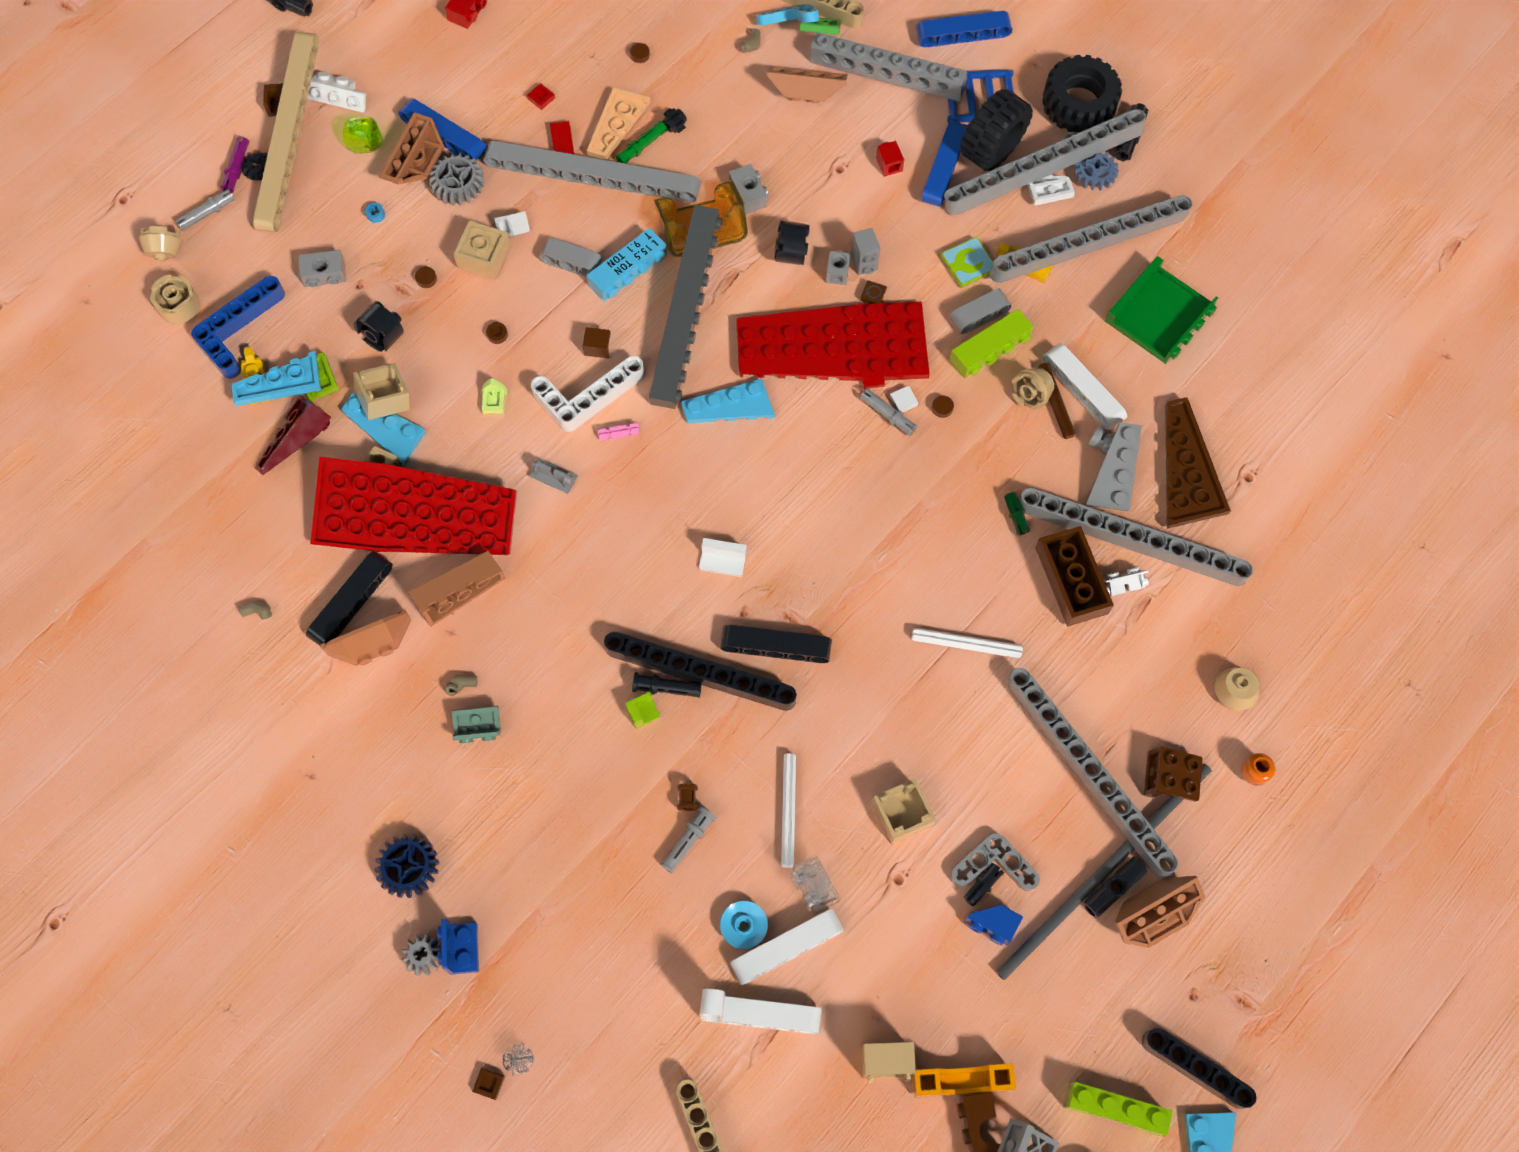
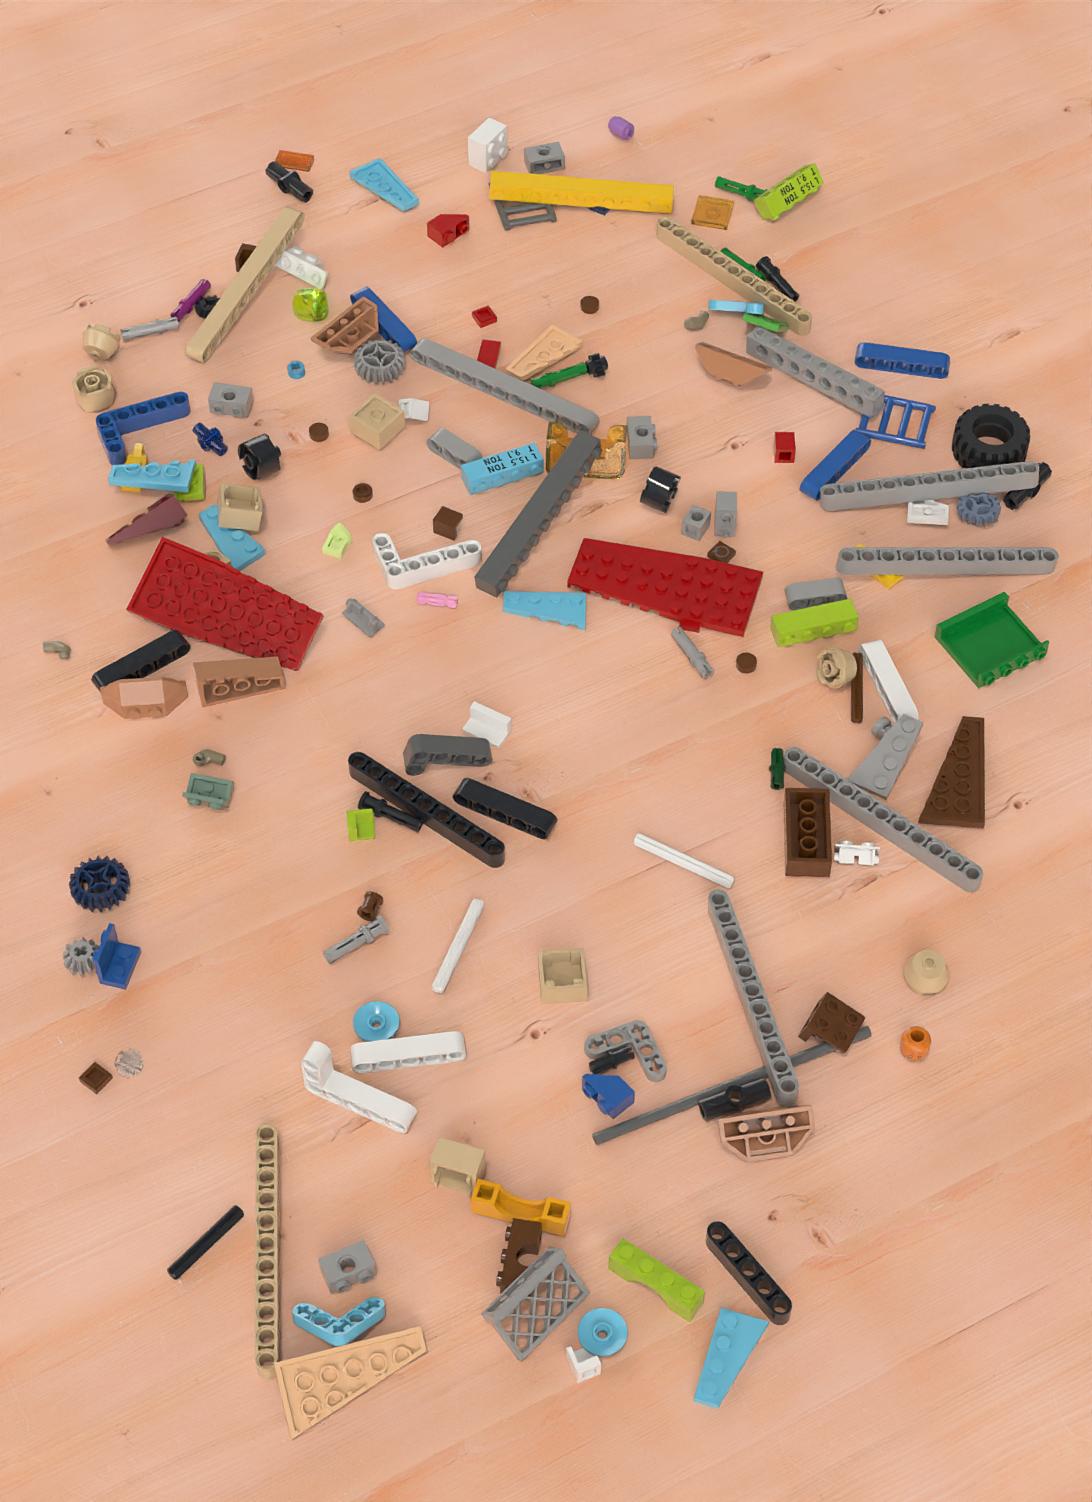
camera: 20 degrees right, 15 degrees down
clear slope [791,856,841,915] -> none
white tile [890,386,918,412] -> none
tile [940,237,993,288] -> none
black tyre [960,89,1033,171] -> none
none -> clear blue axle [192,422,228,456]
none -> dark grey beam [403,734,493,776]

